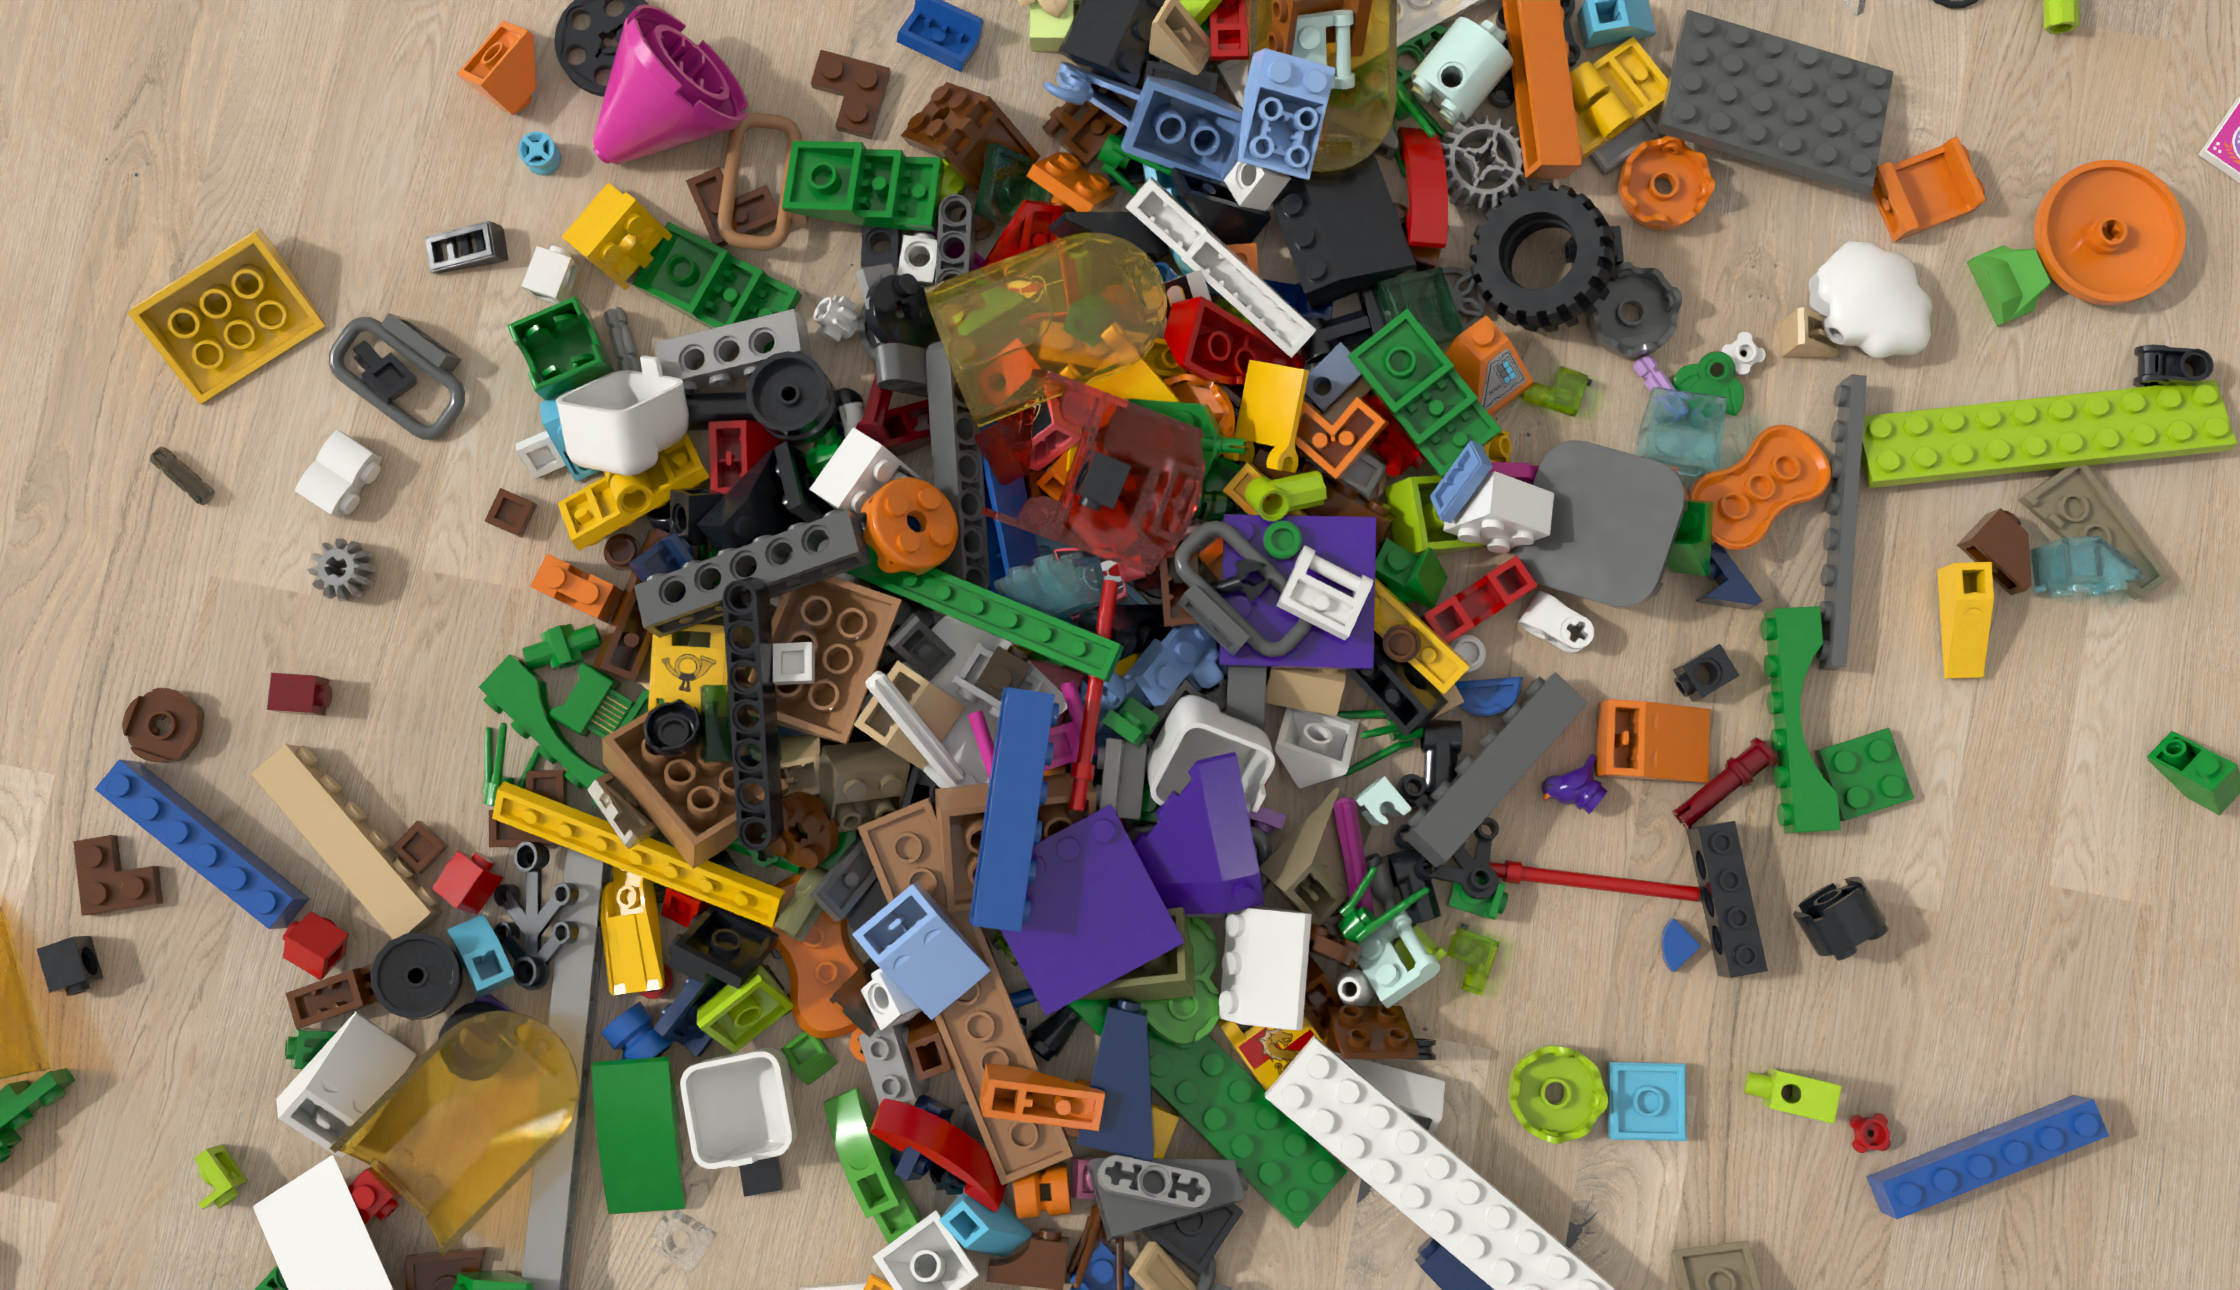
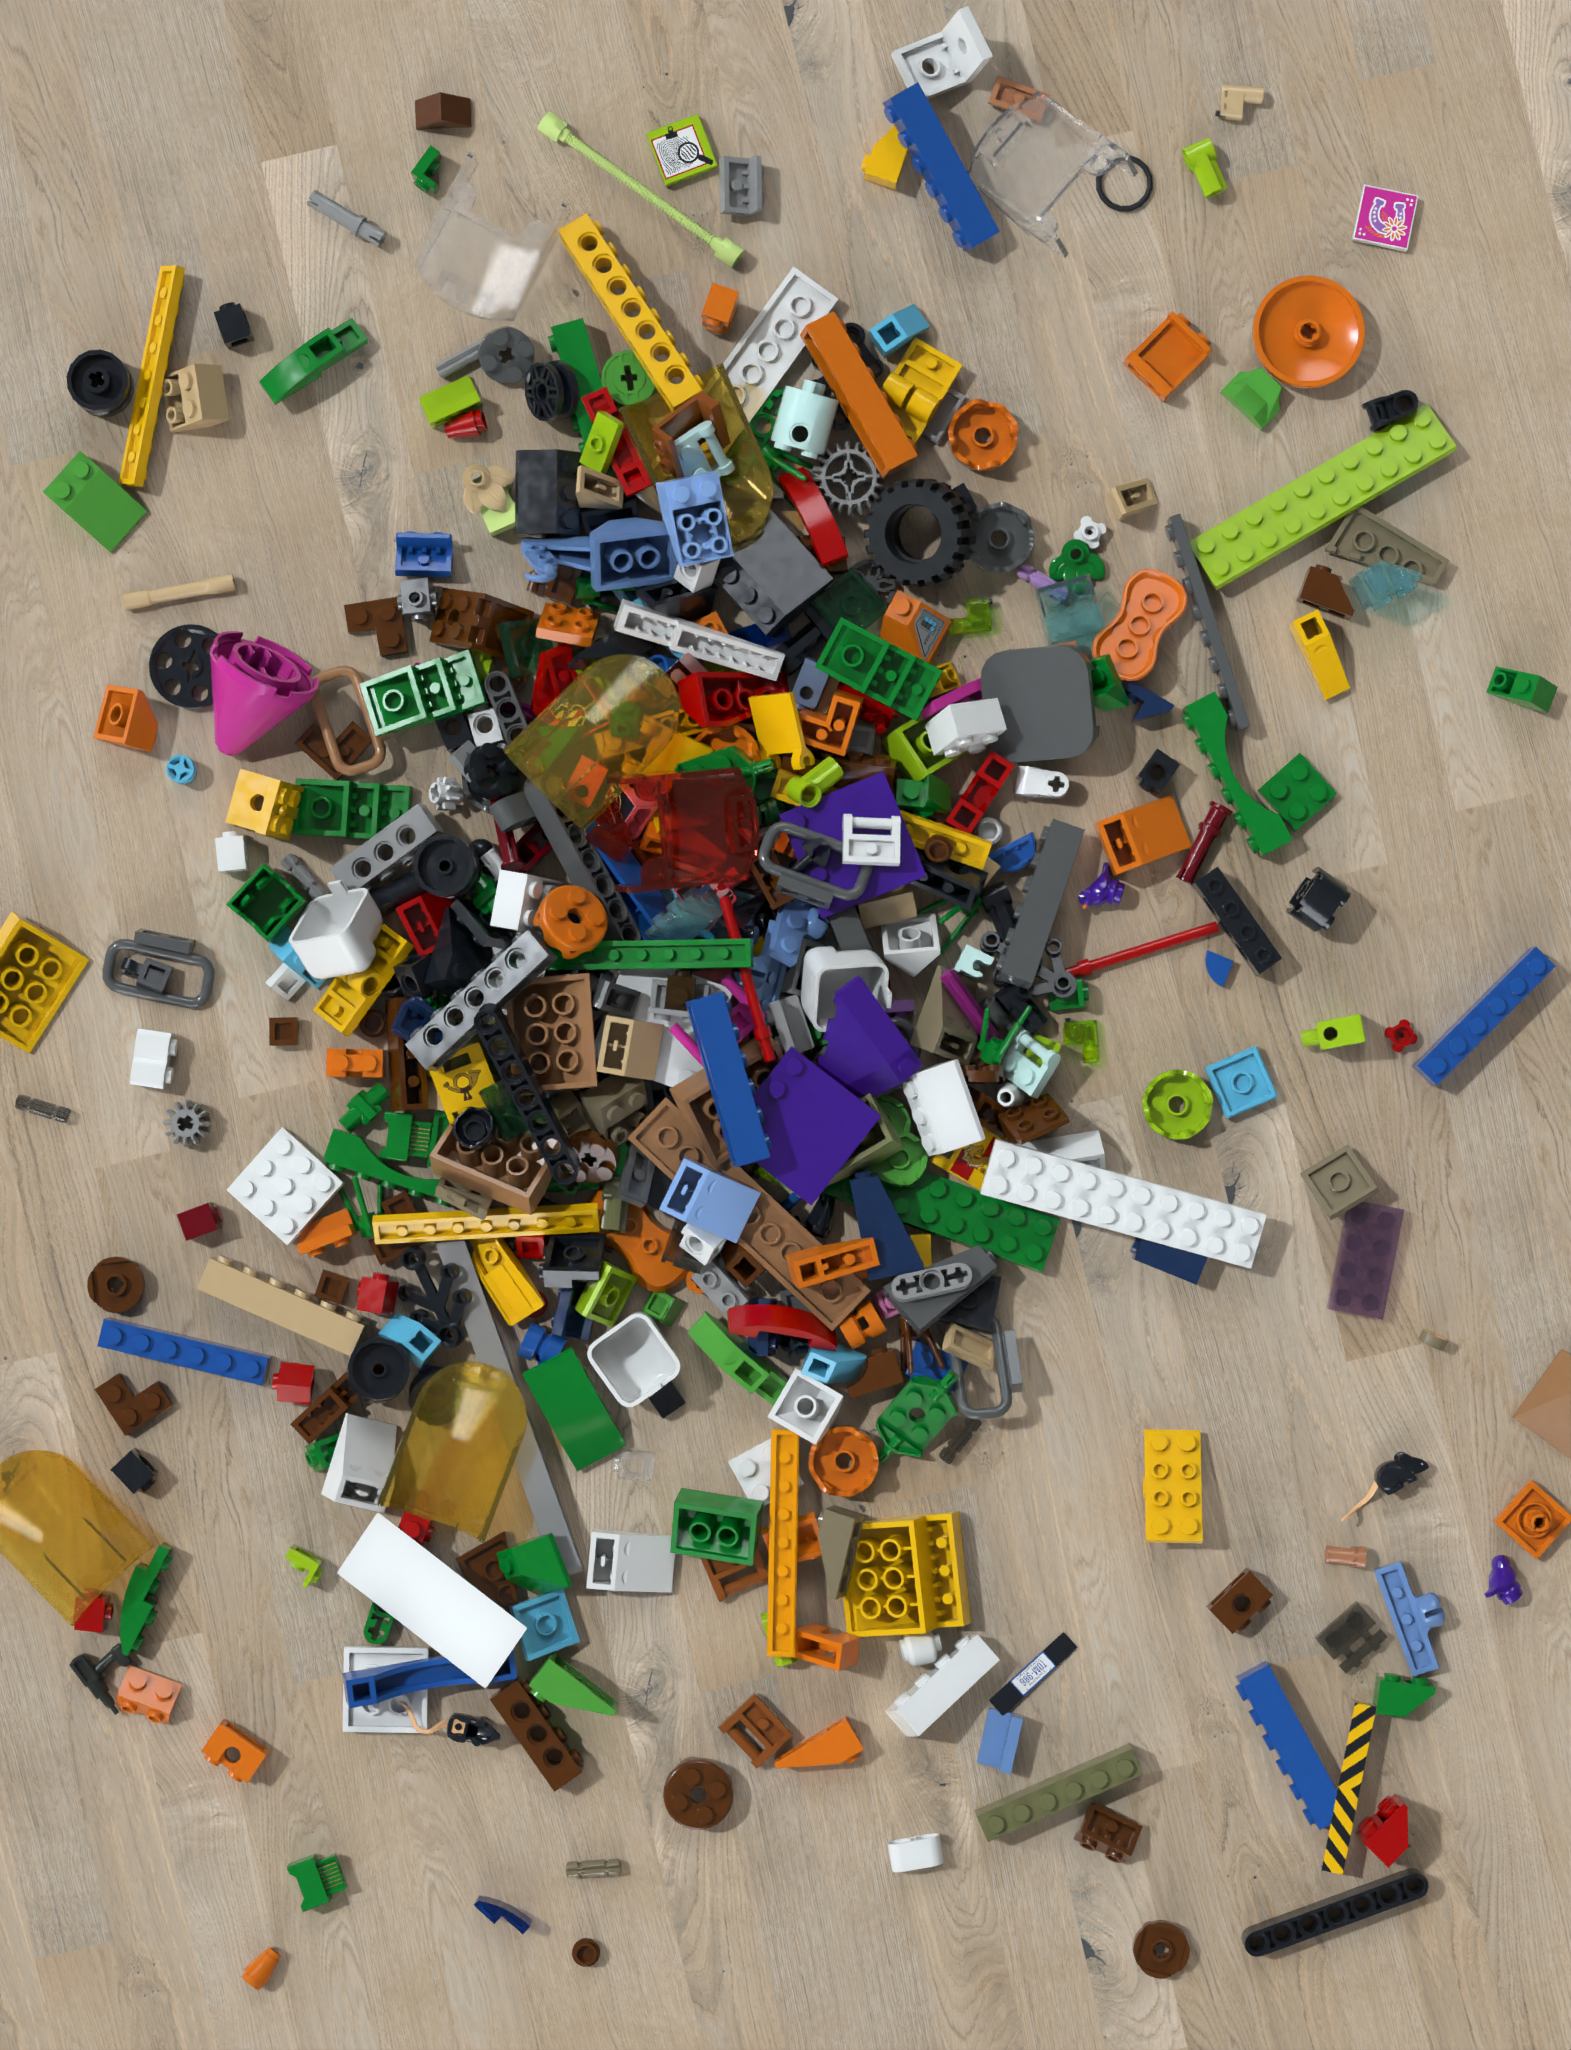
camera: 25 degrees left, 5 degrees up
black slope [425,221,508,274] -> none
white plate [773,642,815,685] -> none
white axle [865,671,965,787] -> none
black brick [1071,449,1131,512] -> none
green bracket [1102,697,1160,749] -> none
green tile [1263,521,1302,561] -> none
black bush [1410,1038,1436,1060] -> none
medium blue plate [1430,440,1493,523] -> none
dark grey plate [1657,9,1894,195] -> none
white piece [1807,241,1933,359] -> none
none -> white plate [227,1127,345,1246]
none -> orange bracket [296,1209,357,1258]
none -> flat silver brick [397,578,439,622]

